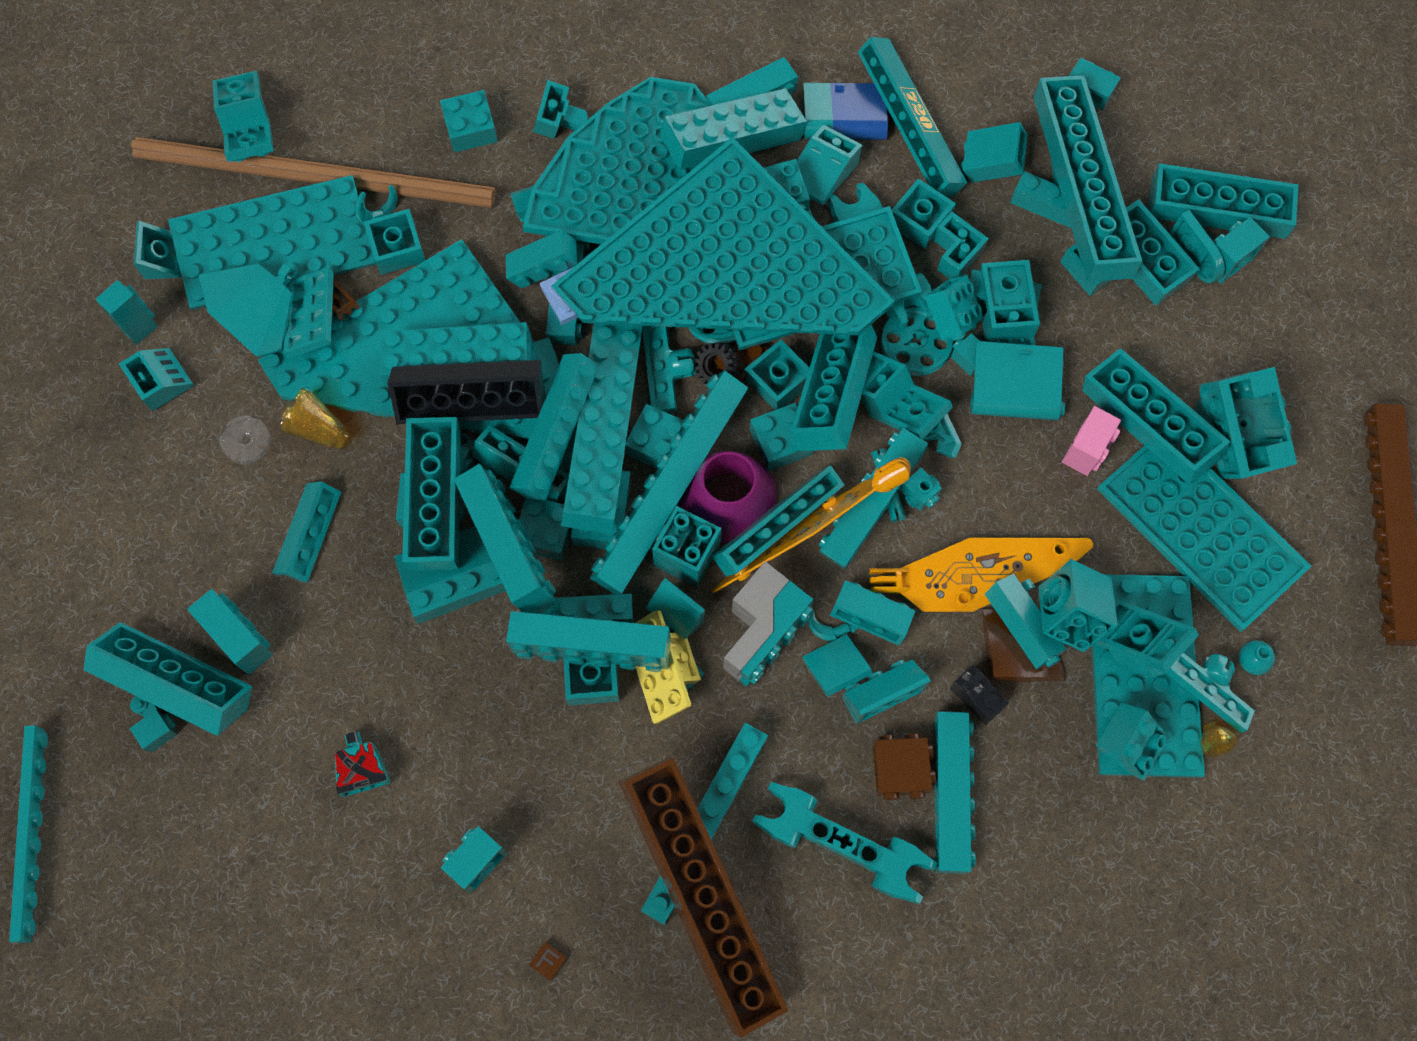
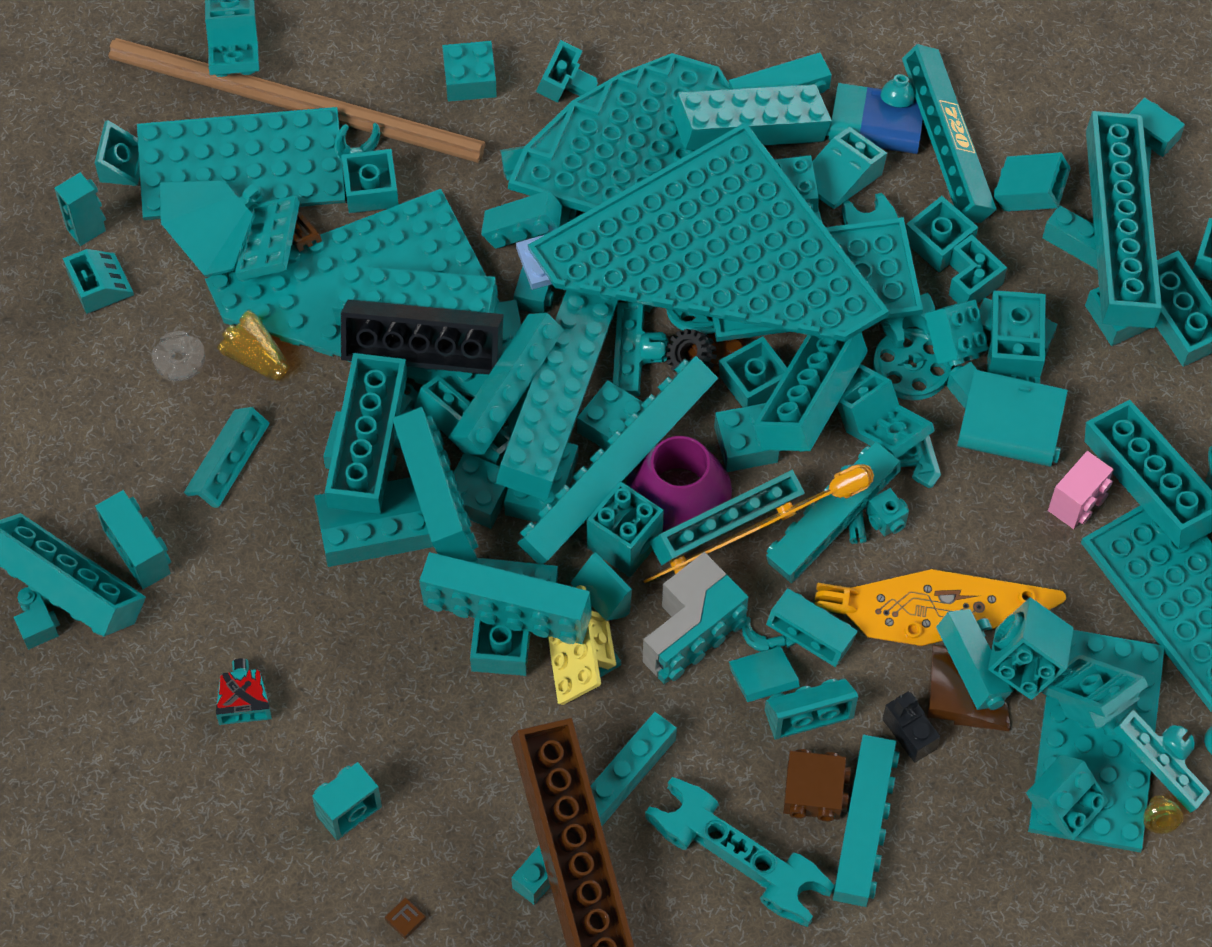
camera: 10 degrees right, 10 degrees down
none -> teal brick [880,74,915,108]

